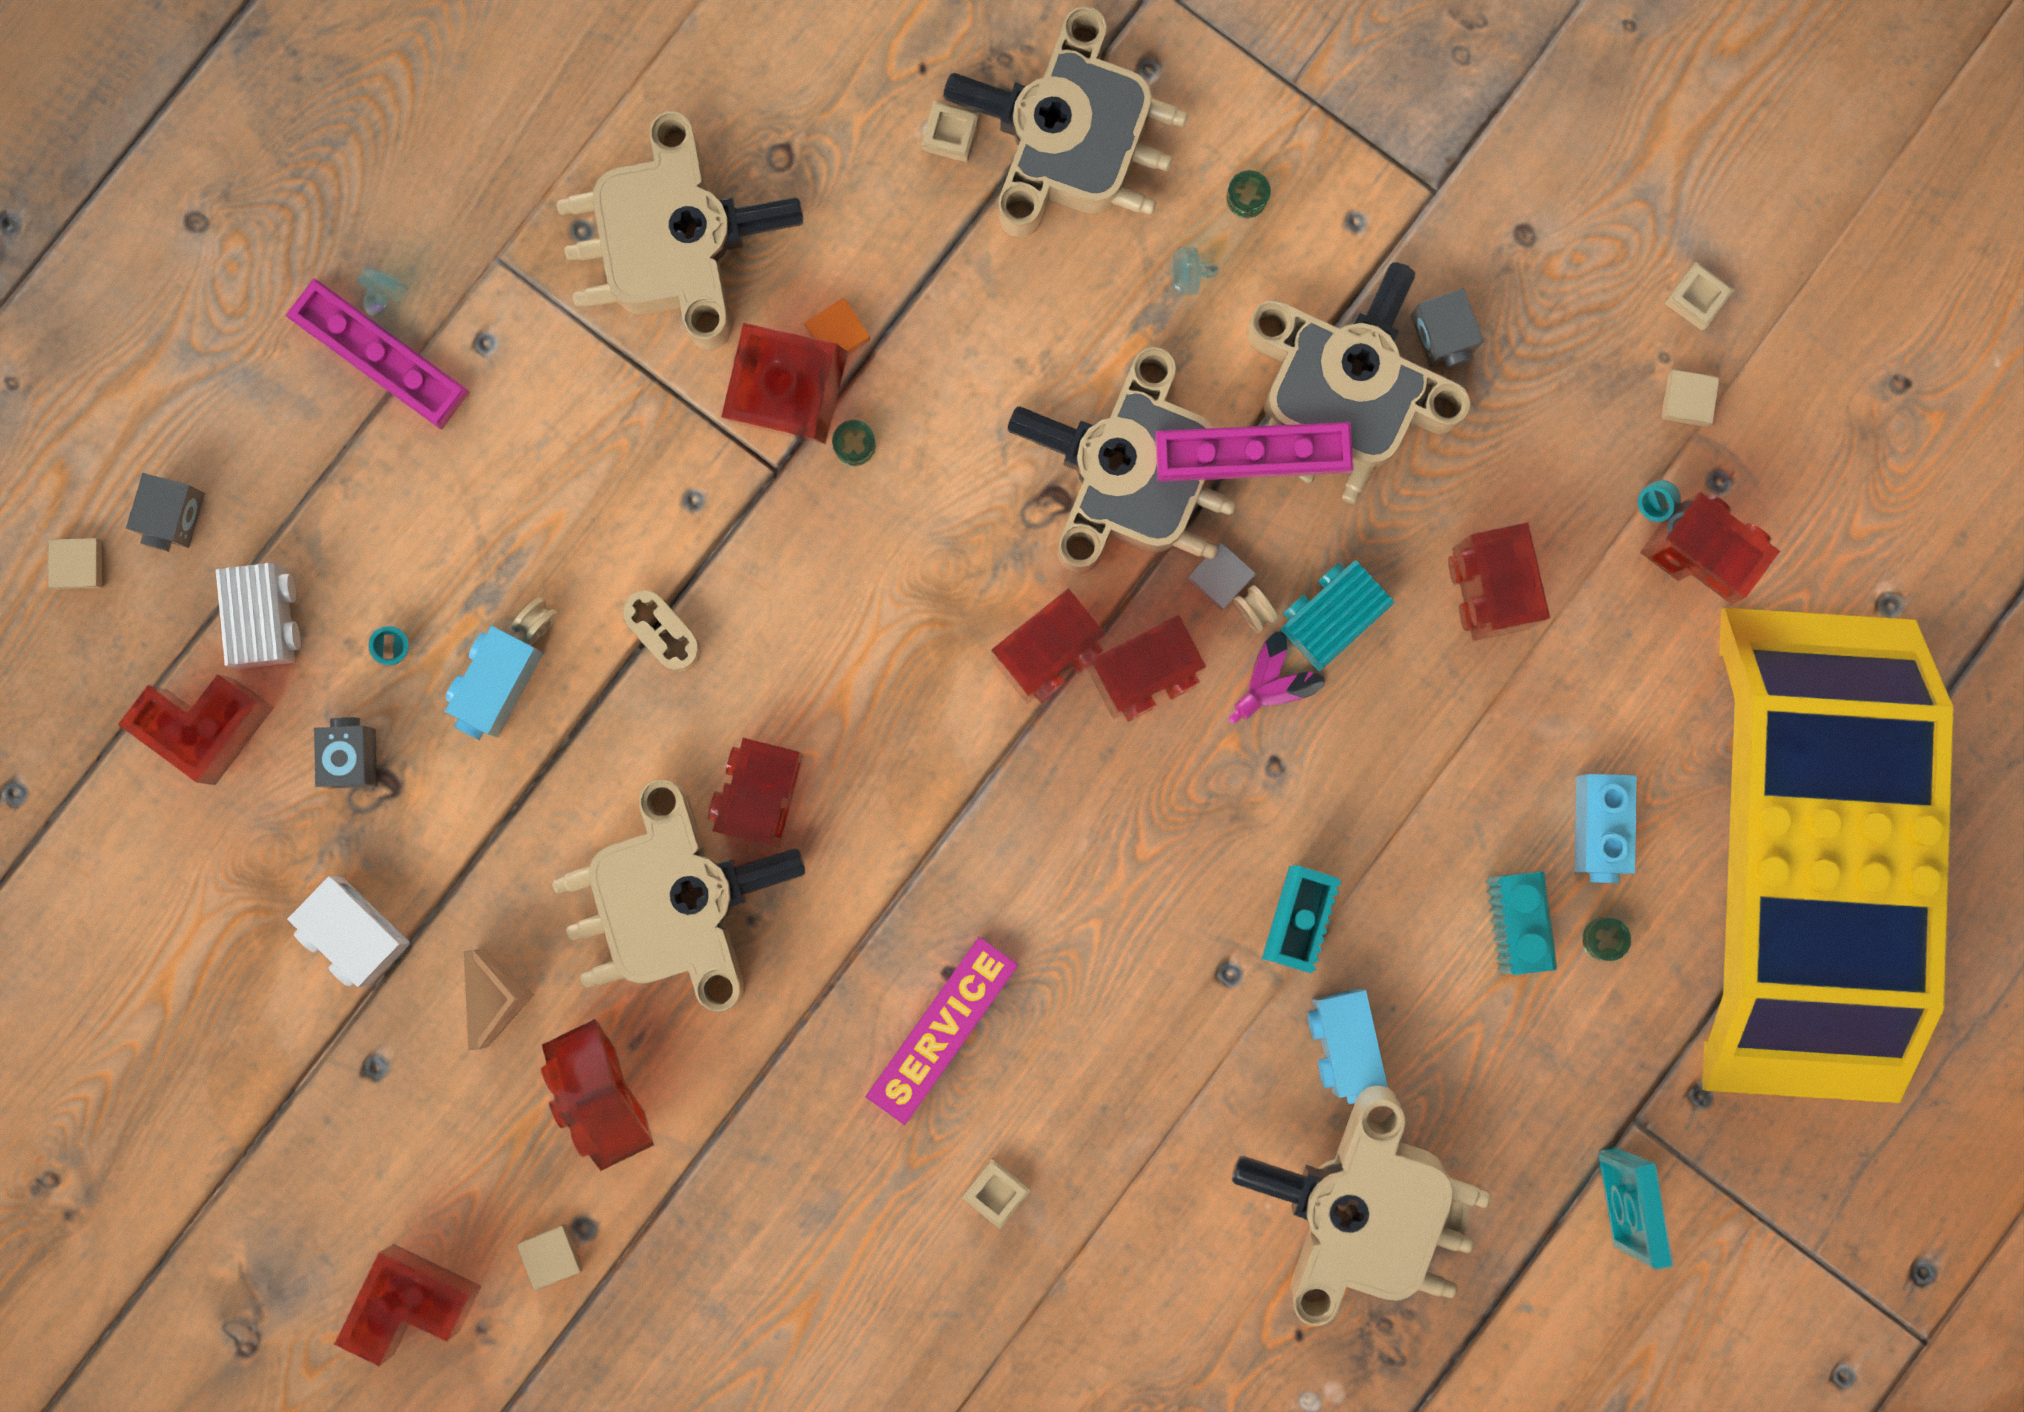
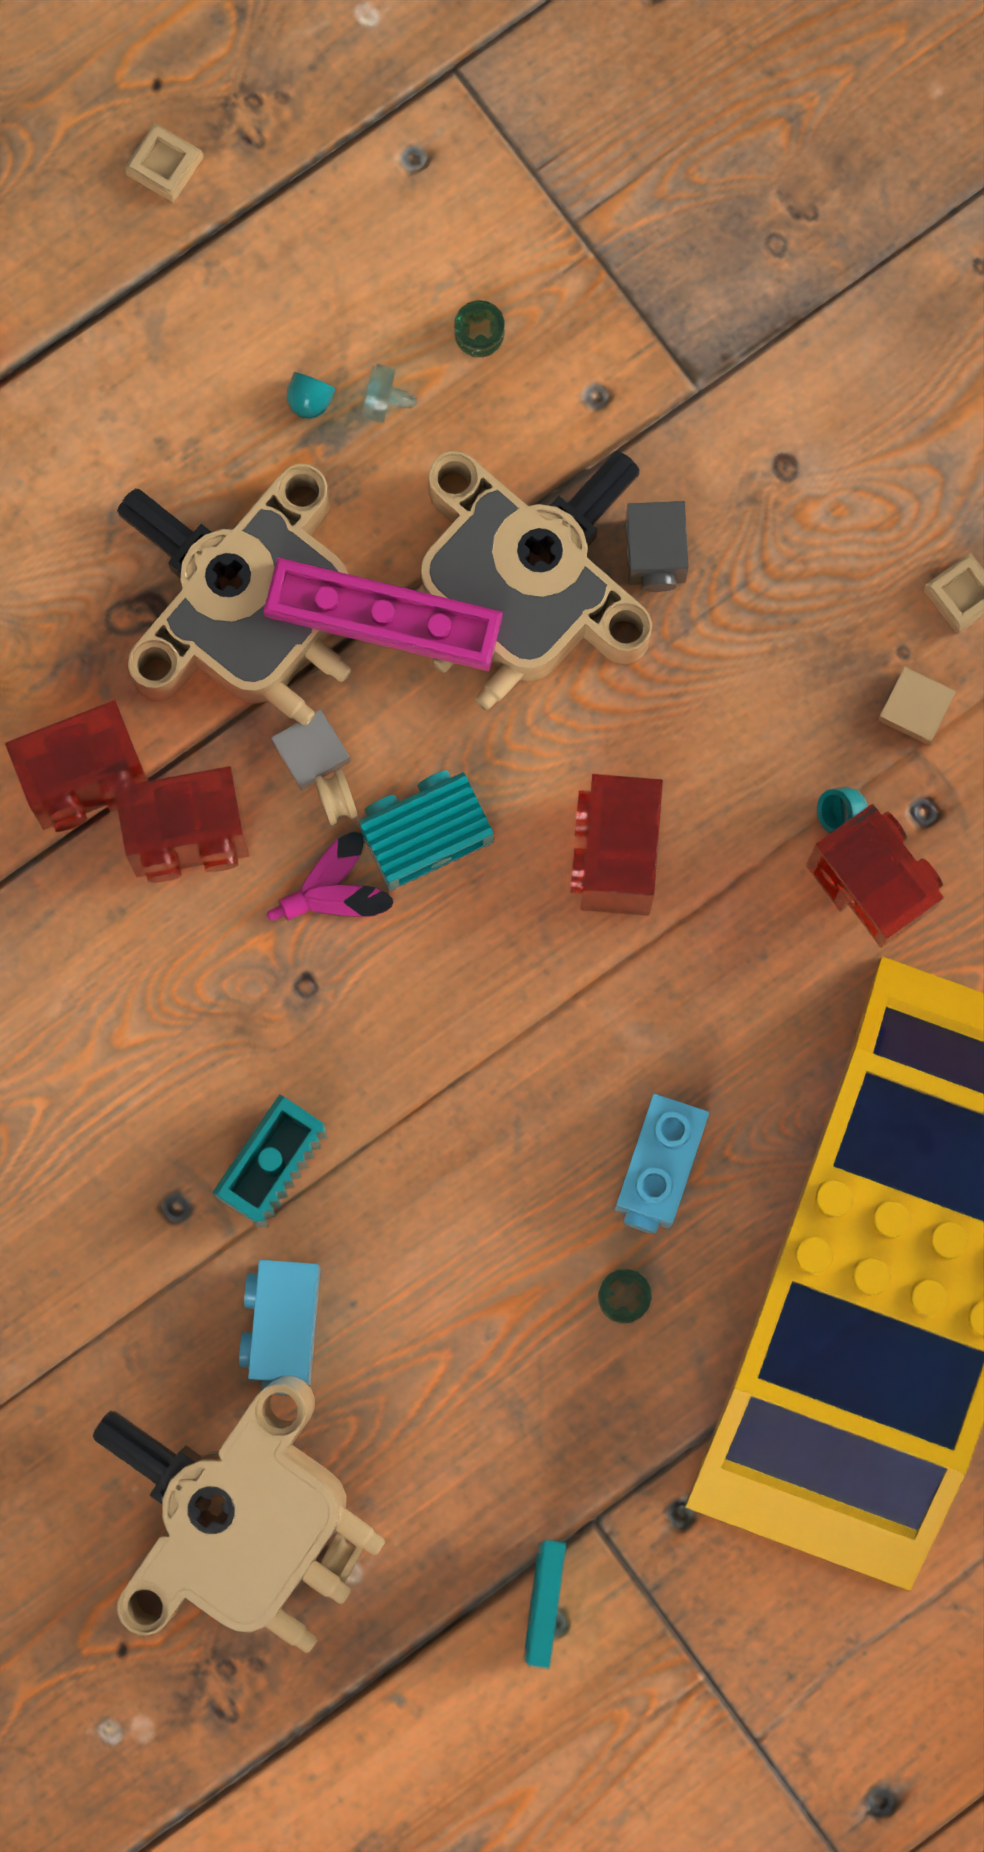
camera: 20 degrees right, 5 degrees down
piece [943,6,1189,238] -> none
teal brick [1485,871,1557,975] -> none
none -> teal hinge [286,372,336,419]

